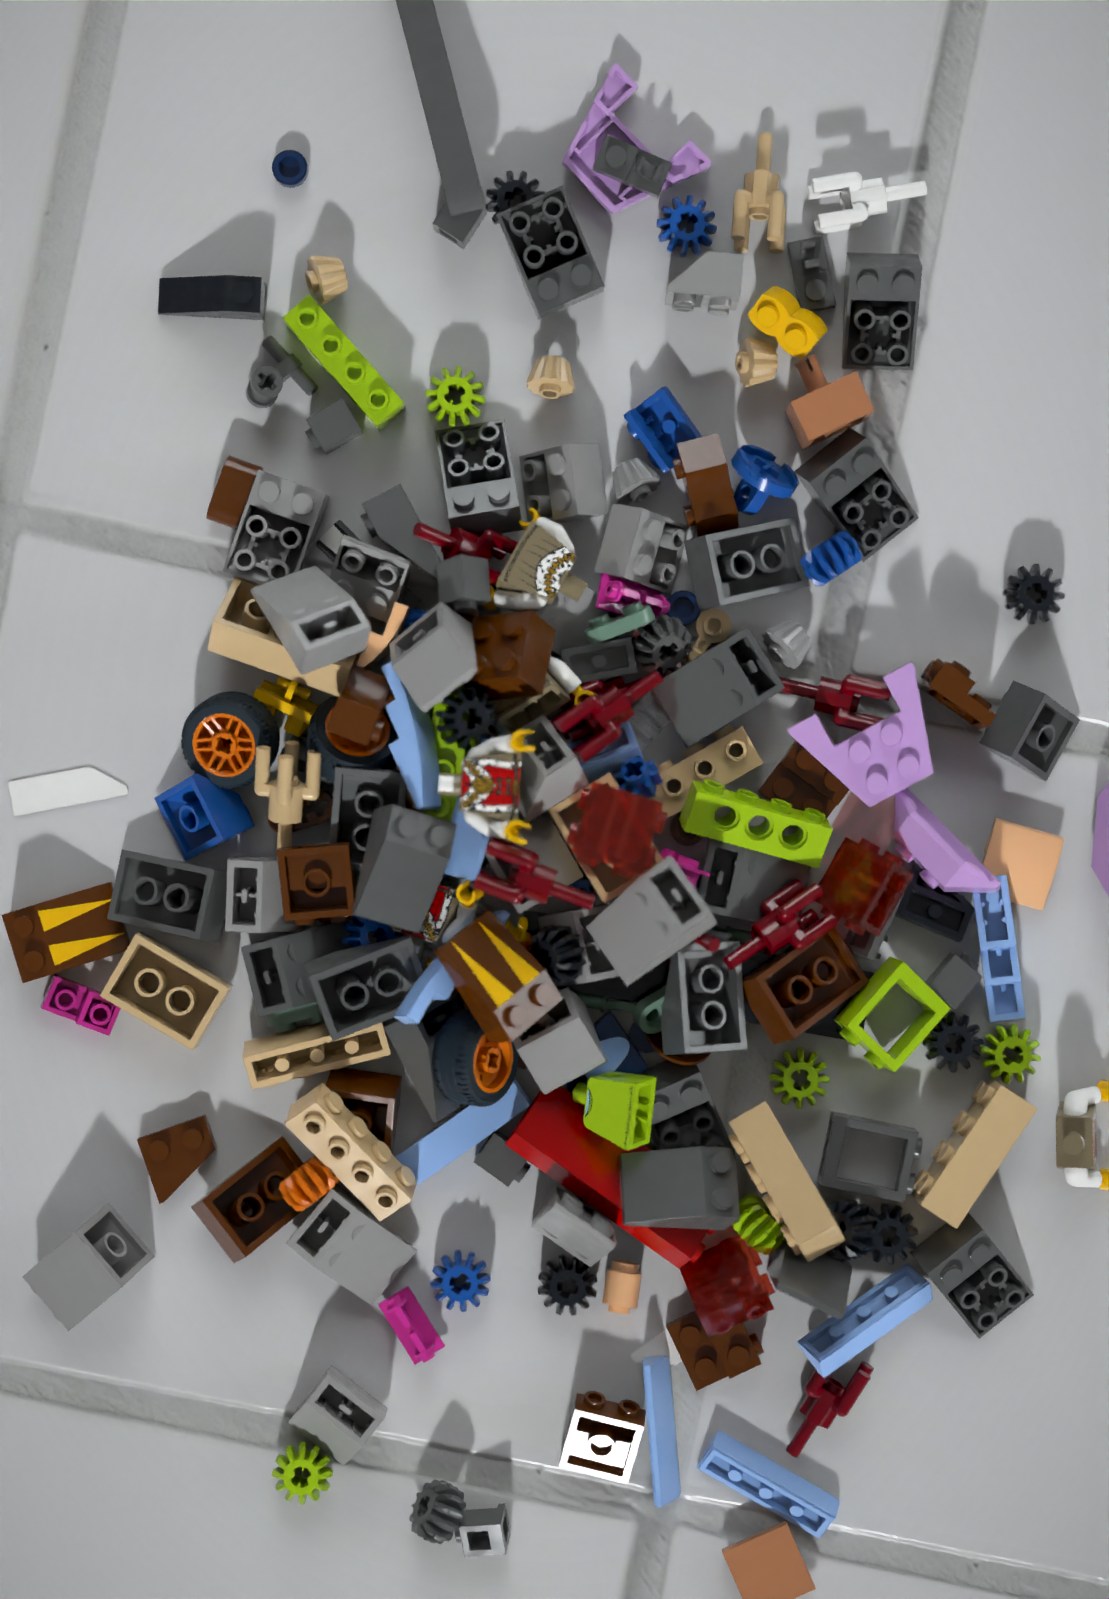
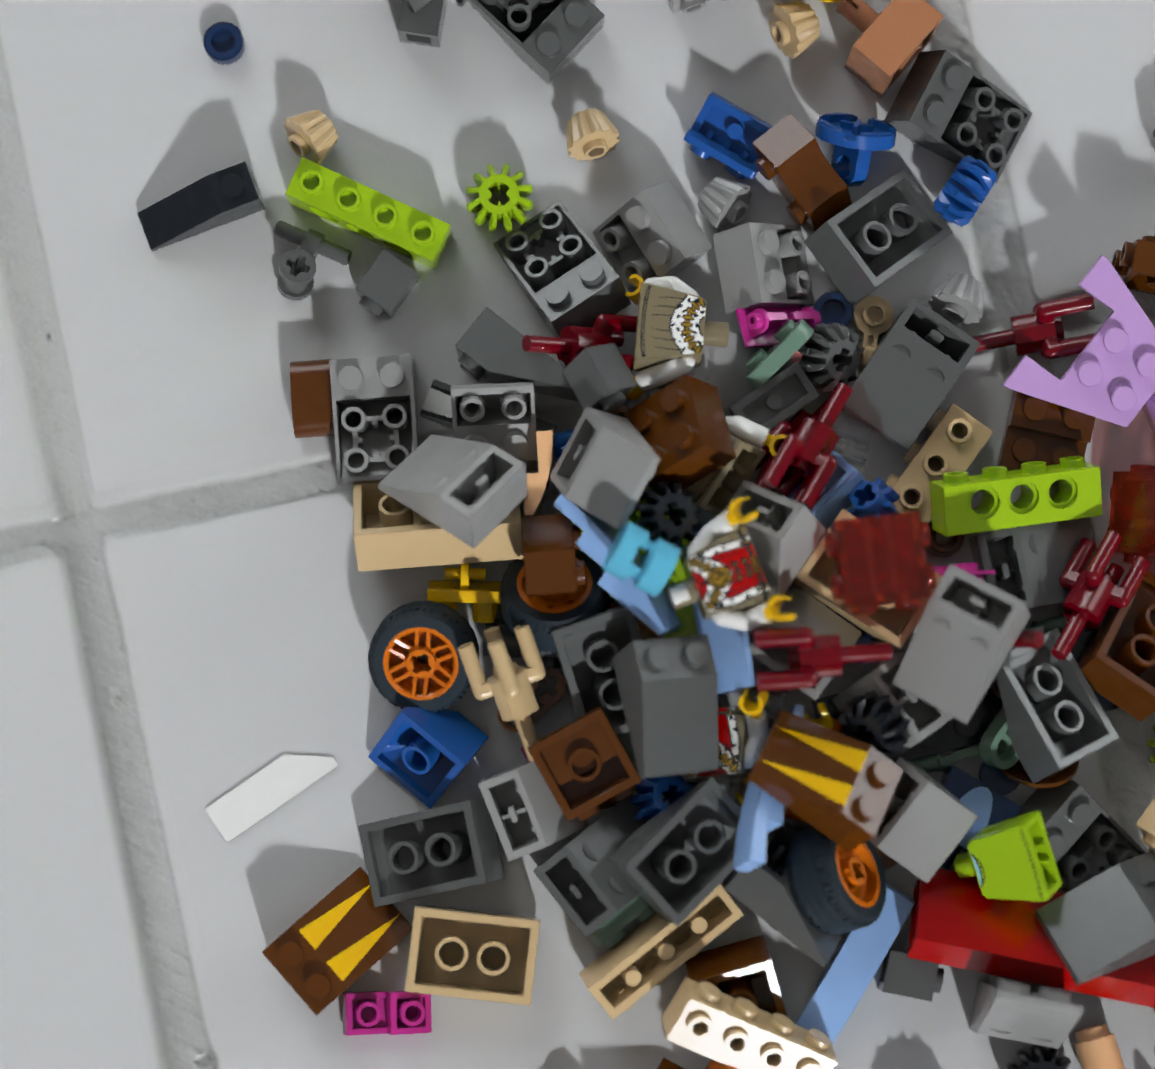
camera: 25 degrees left, 5 degrees down
none -> medium azure wheel [602,520,681,598]

